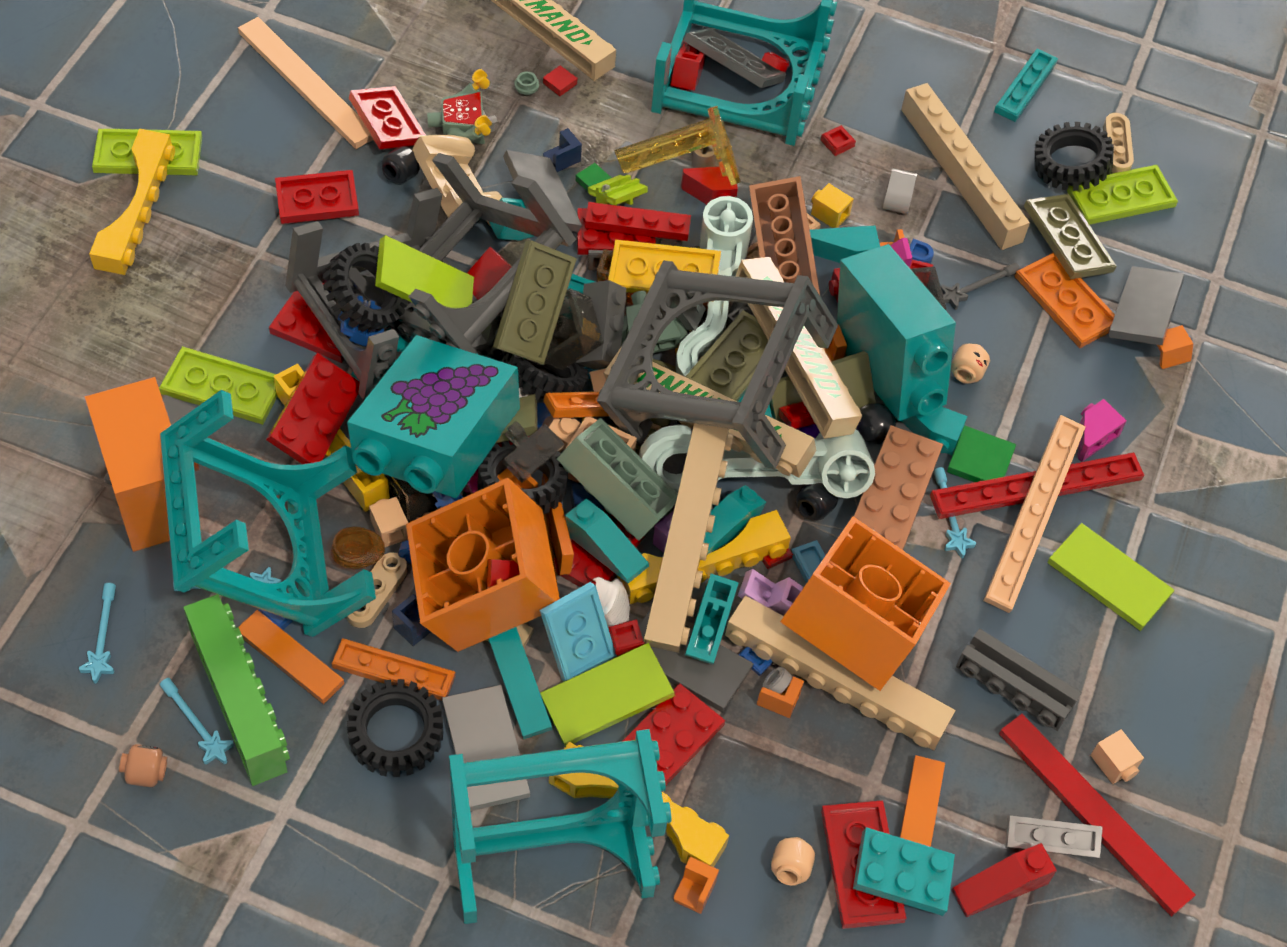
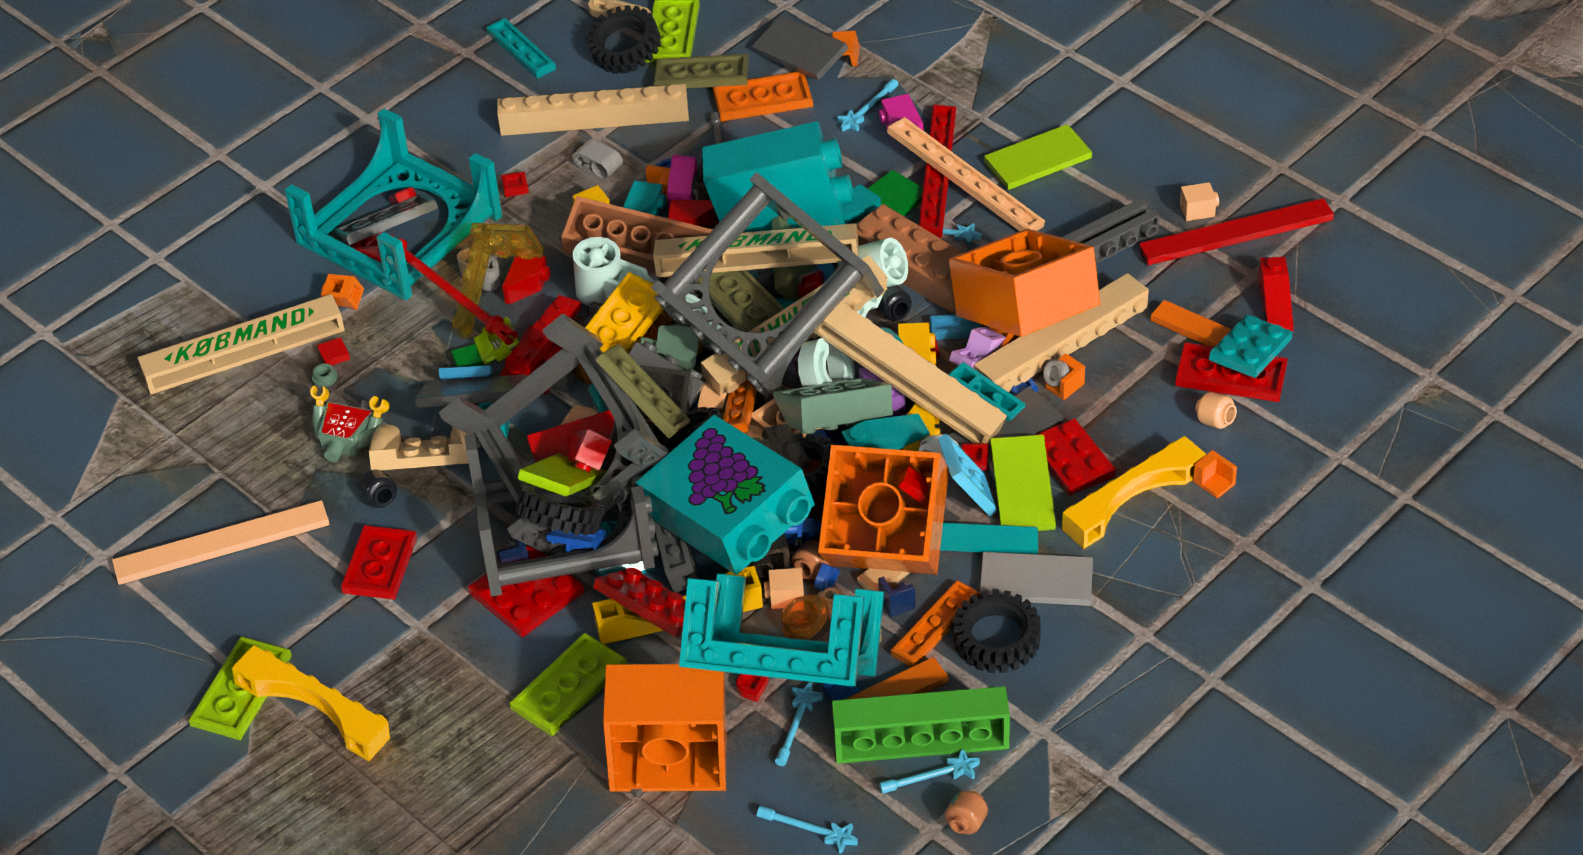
camera: 60 degrees left, 10 degrees down
plate [349,86,426,149] -> none
teal arch [449,729,672,924] -> none
dark blue panel [543,128,582,172] -> none
light grey plate [1005,815,1102,858] -> none
none -> orange brick [321,274,365,310]
none -> red bar [378,231,518,345]
none -> dark azure tile [439,365,494,380]
none -> red slope [567,429,612,473]
none -> red tile [736,674,769,702]
none -> medium azure piece [837,79,898,131]

